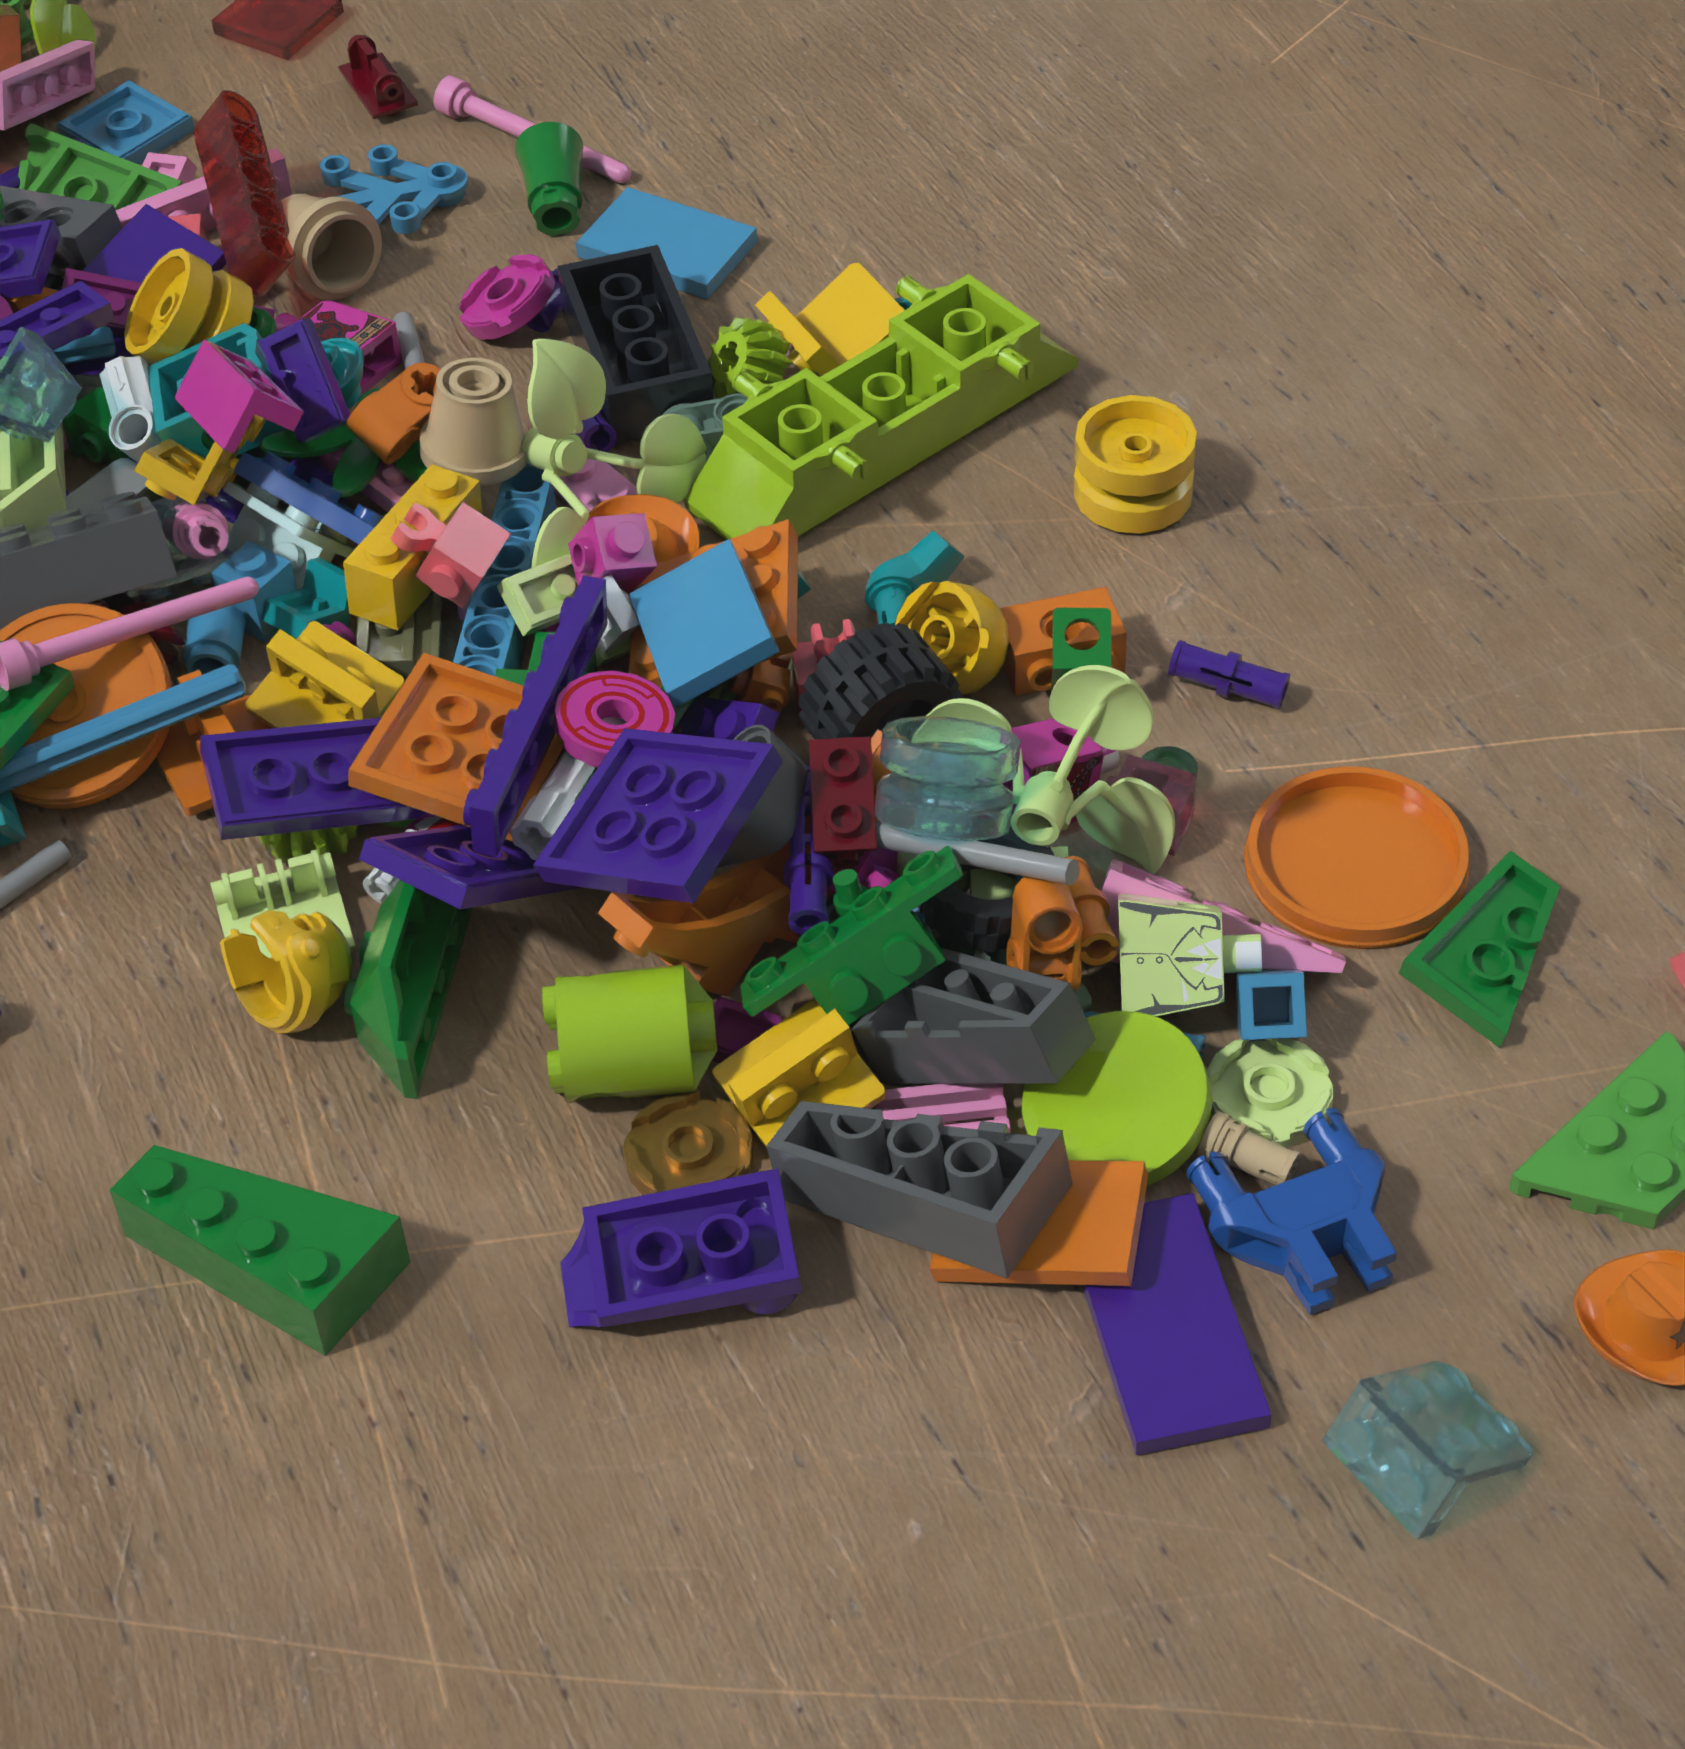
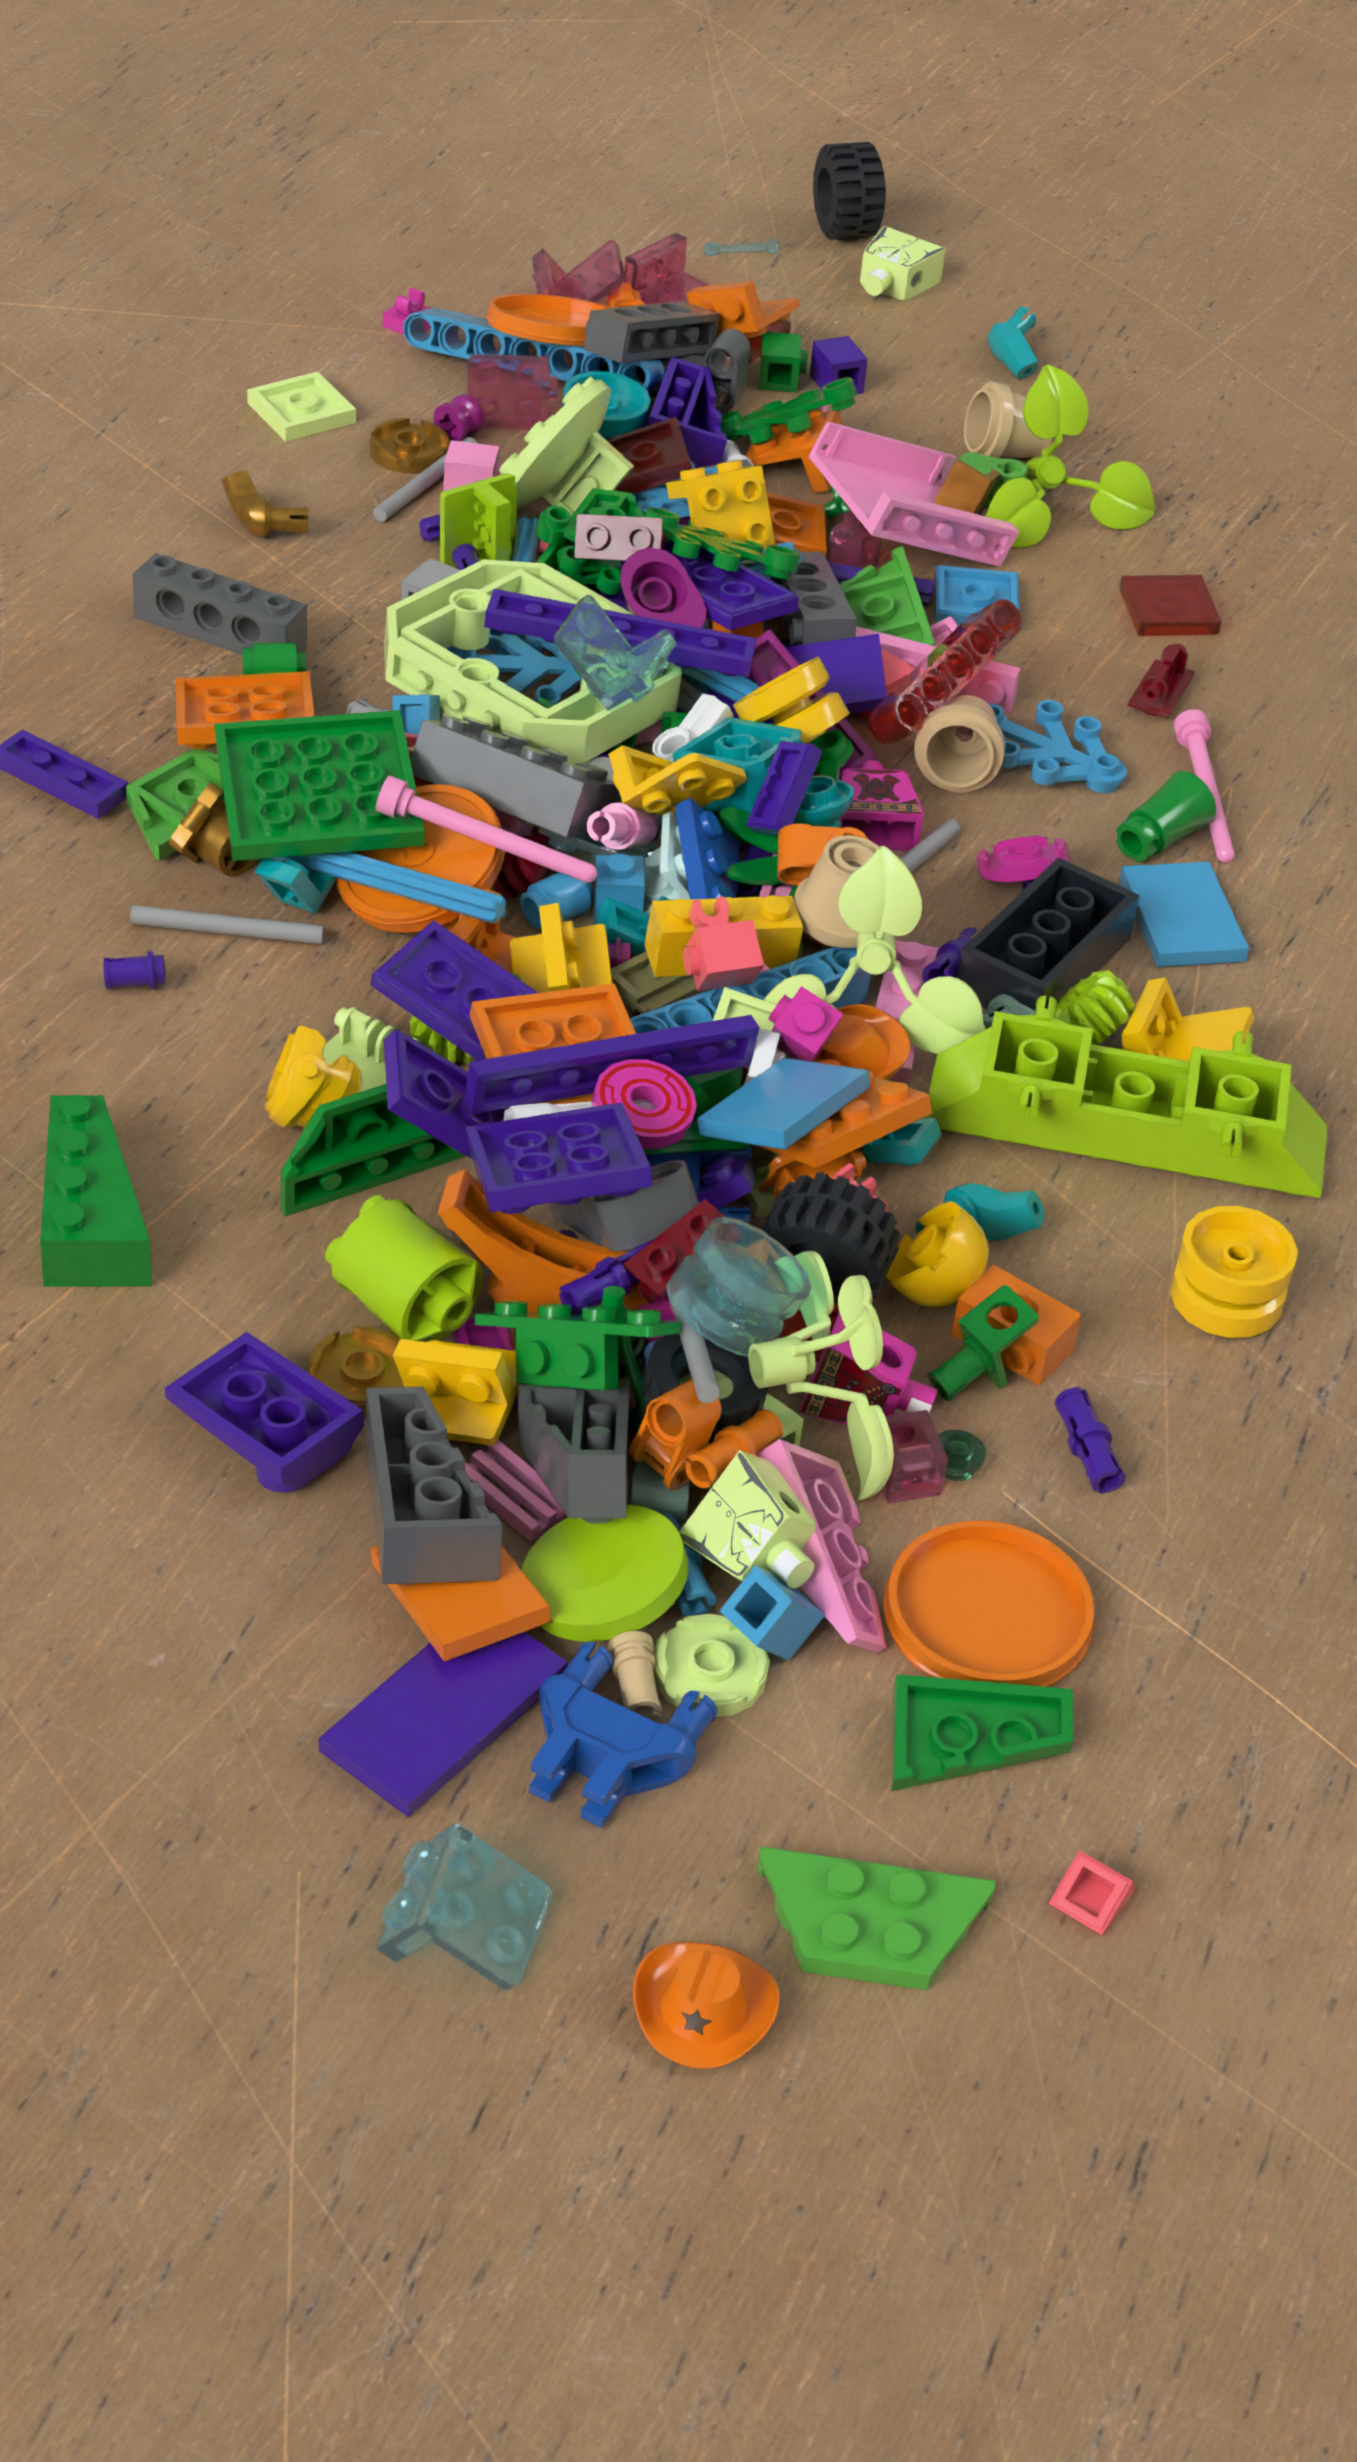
camera: 45 degrees right, 5 degrees down
dark pink panel [175,339,304,453] -> none

